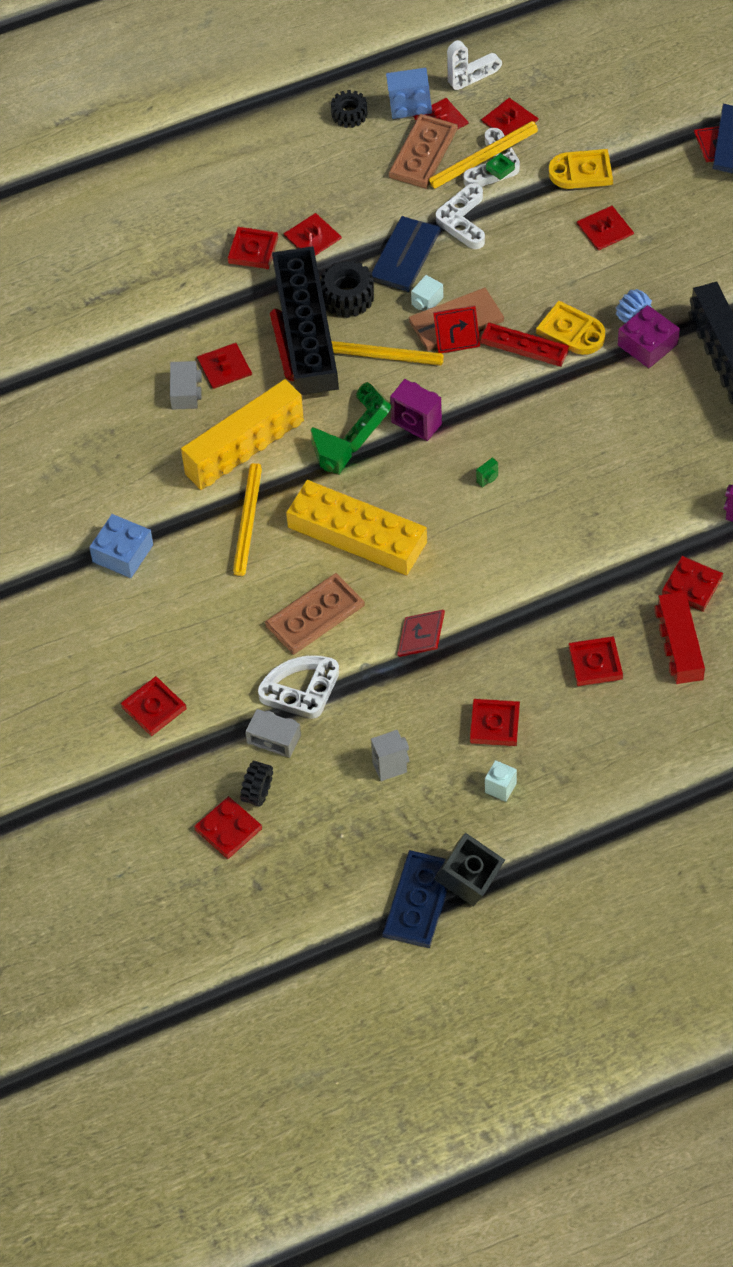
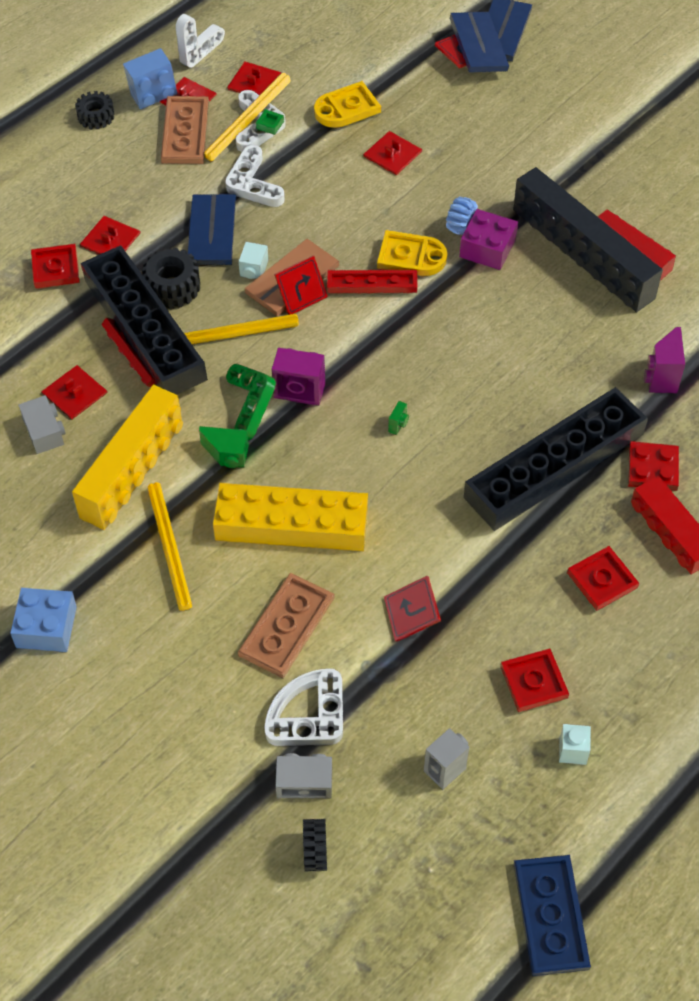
camera: 25 degrees left, 0 degrees up
red plate [121,676,187,737] -> none
red plate [194,796,262,859] -> none
pearl dark grey brick [434,832,505,907] -> none
none -> black brick [463,387,648,531]

